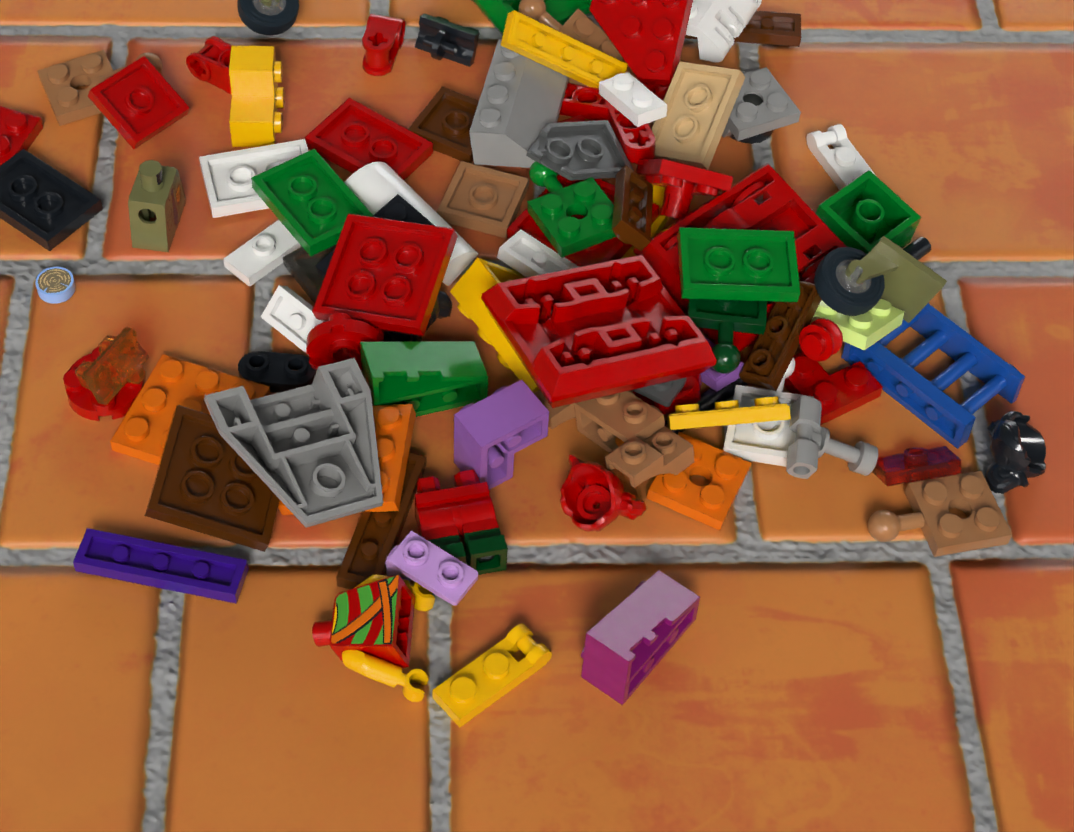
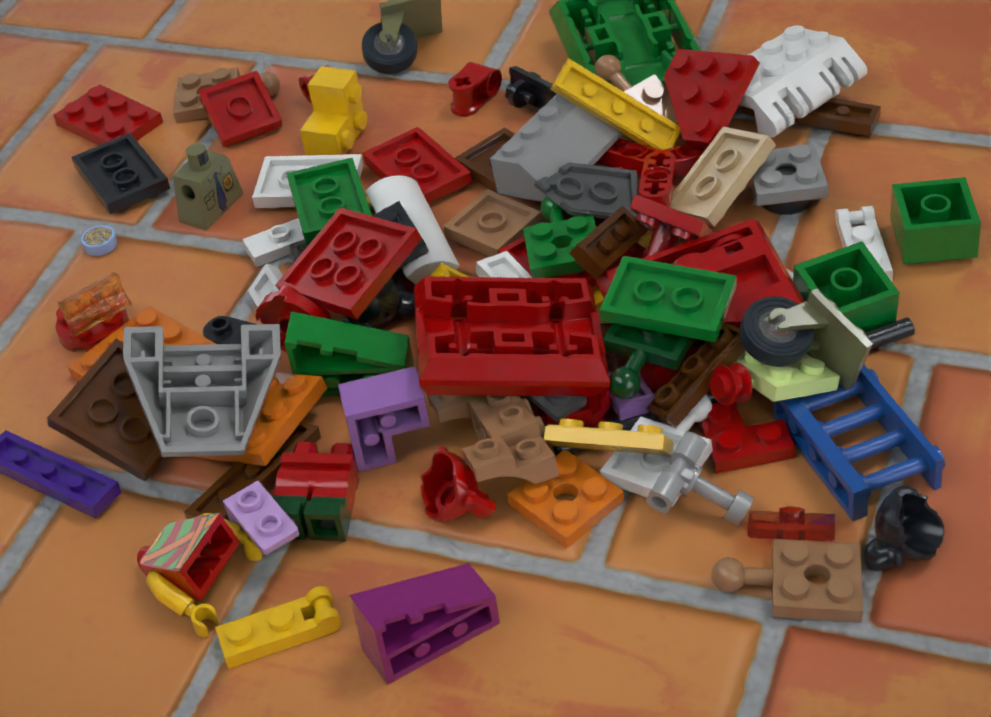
camera: 30 degrees right, 10 degrees down
white plate [599,72,667,127] -> none
none -> green brick [890,177,981,264]

